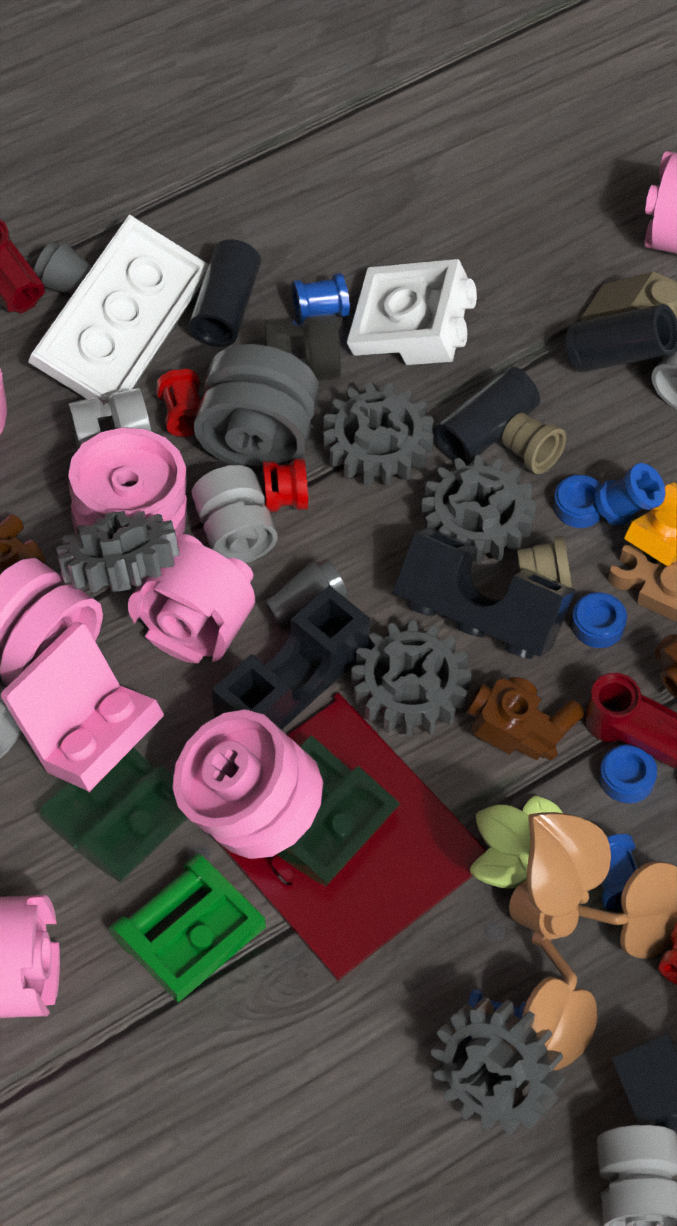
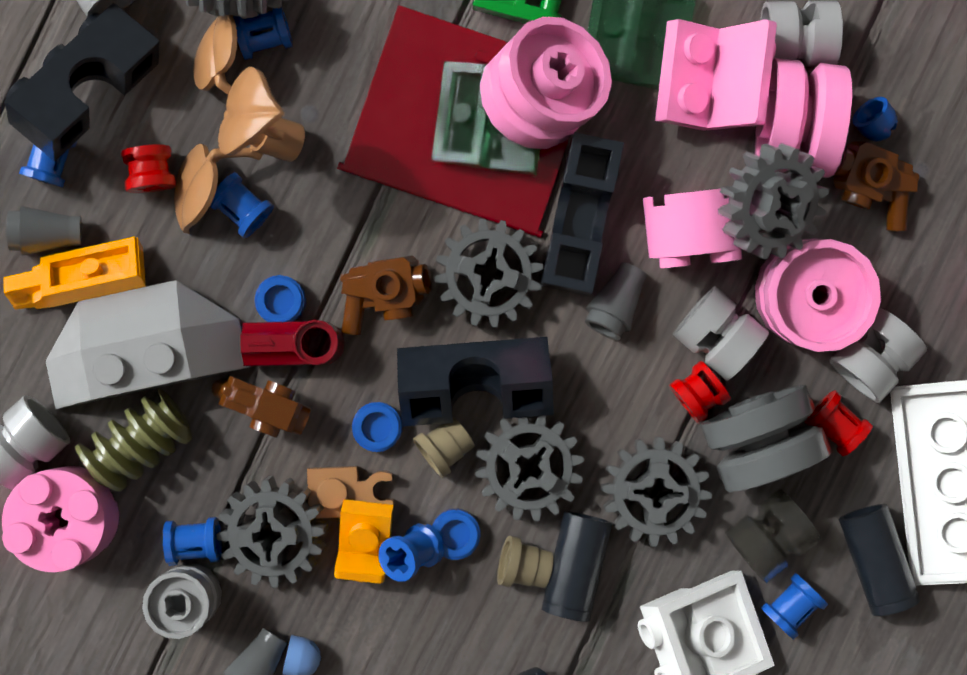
camera: 150 degrees right, 30 degrees up
yellowish green plate [470,795,563,889] -> none

